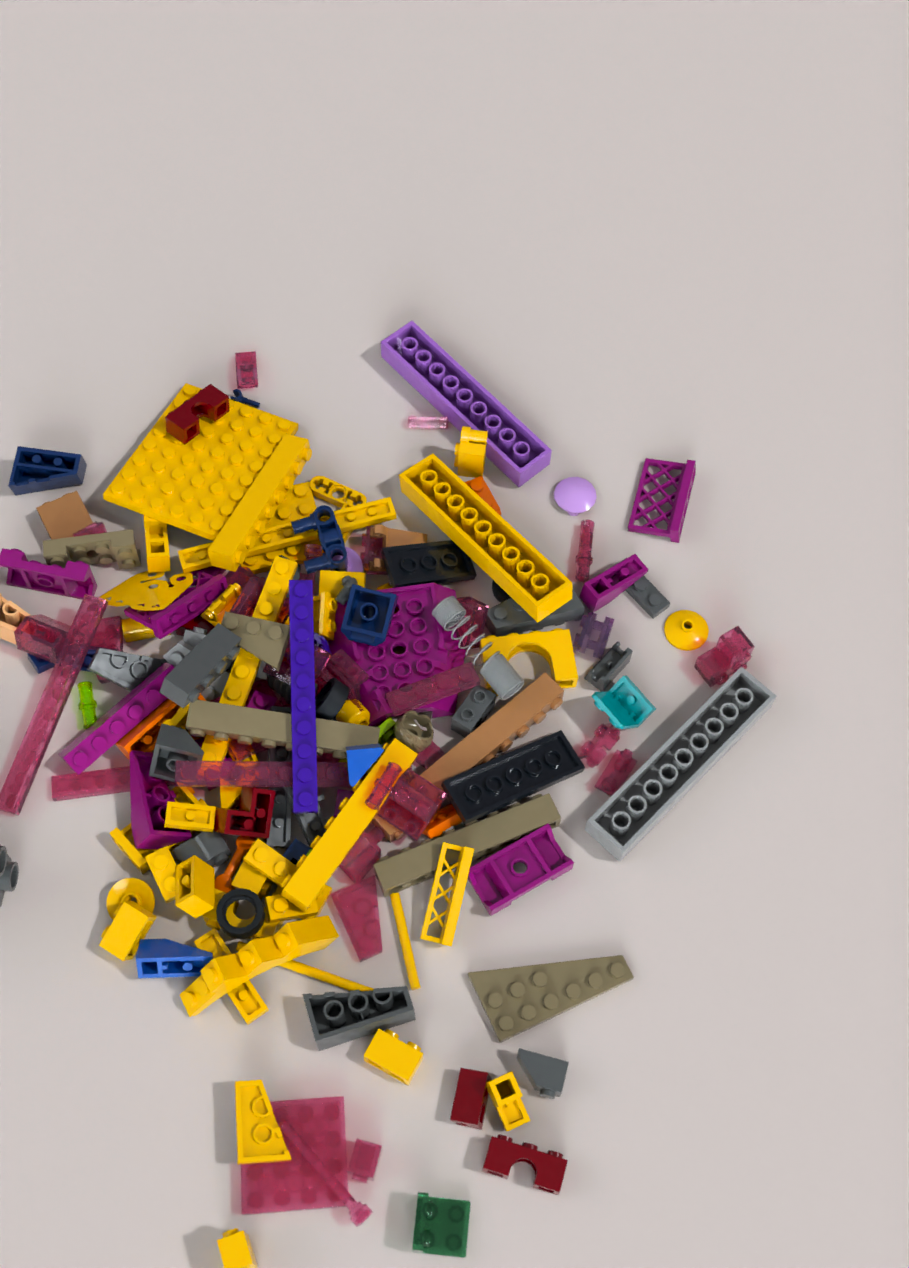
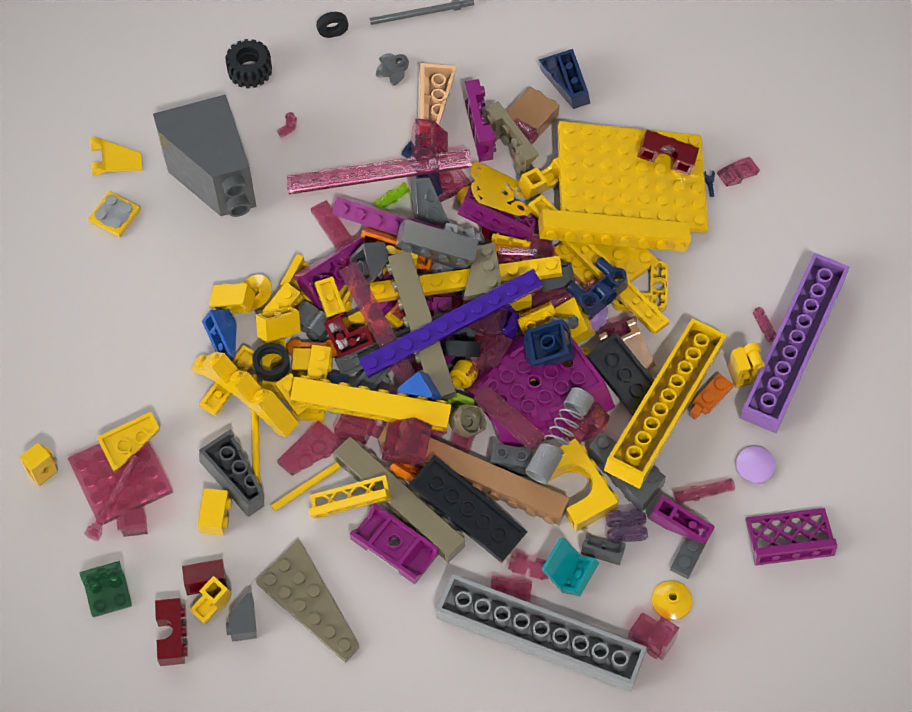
camera: 70 degrees right, 0 degrees up
clear pink pin [365,762,402,810] -> none

